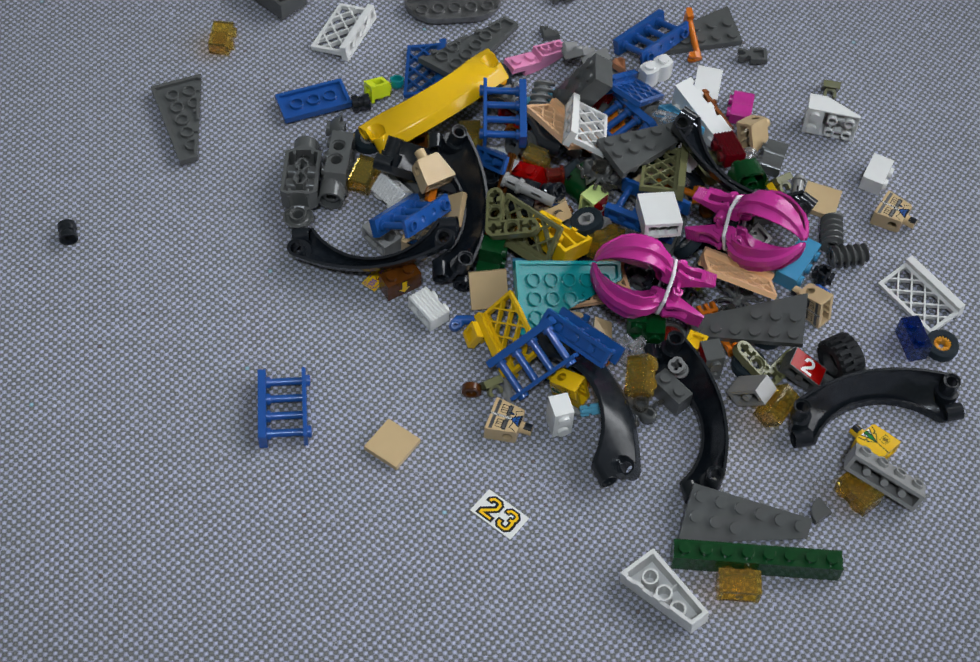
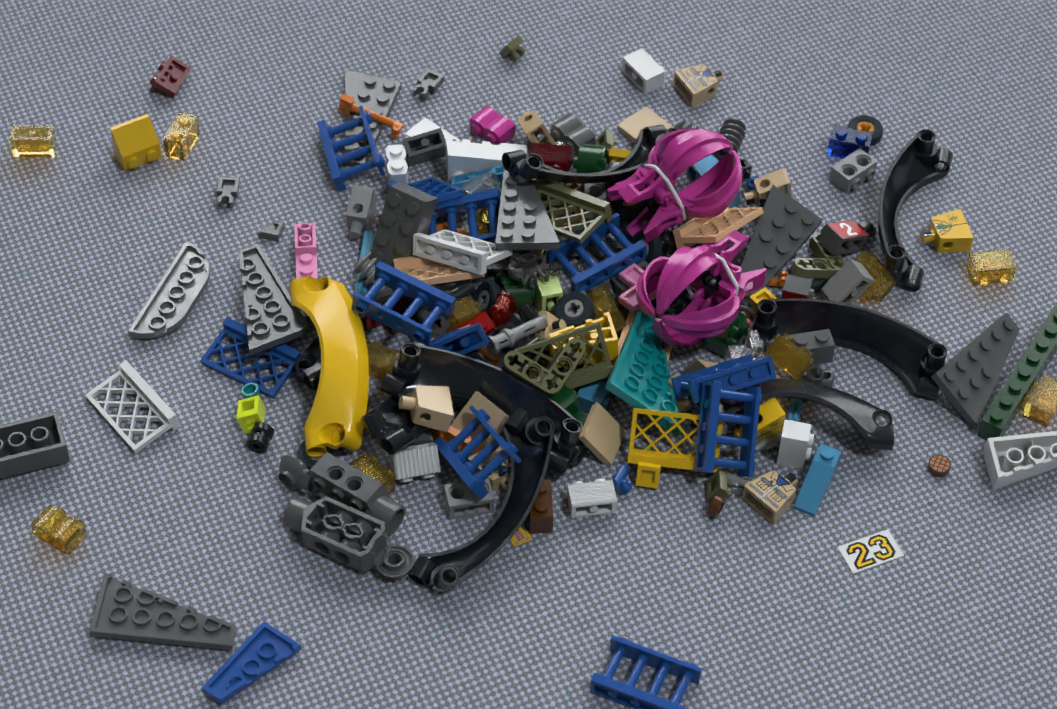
camera: 60 degrees left, 5 degrees down
blue plate [275,78,352,124] -> none
tan tile [364,418,421,471] -> none
light grey bracket [561,42,595,60] -> none
white brick [635,191,683,238] -> none
light grey bush [668,356,689,379] -> none
light grey pin [792,174,806,193] -> none
white slope [801,93,861,142] -> none
dark grey tile [811,497,832,525] -> none
black tyre [817,332,866,379] -> none
light grey brick [843,442,926,512] -> none
white fence [877,255,965,334] -> none
none -> blue wing [202,621,302,705]
none -> dark grey brick [402,128,445,167]
none -> dark azure slope [793,444,842,517]
none -> light grey brick [829,148,878,194]
none -> reddish brown tile [928,455,951,477]

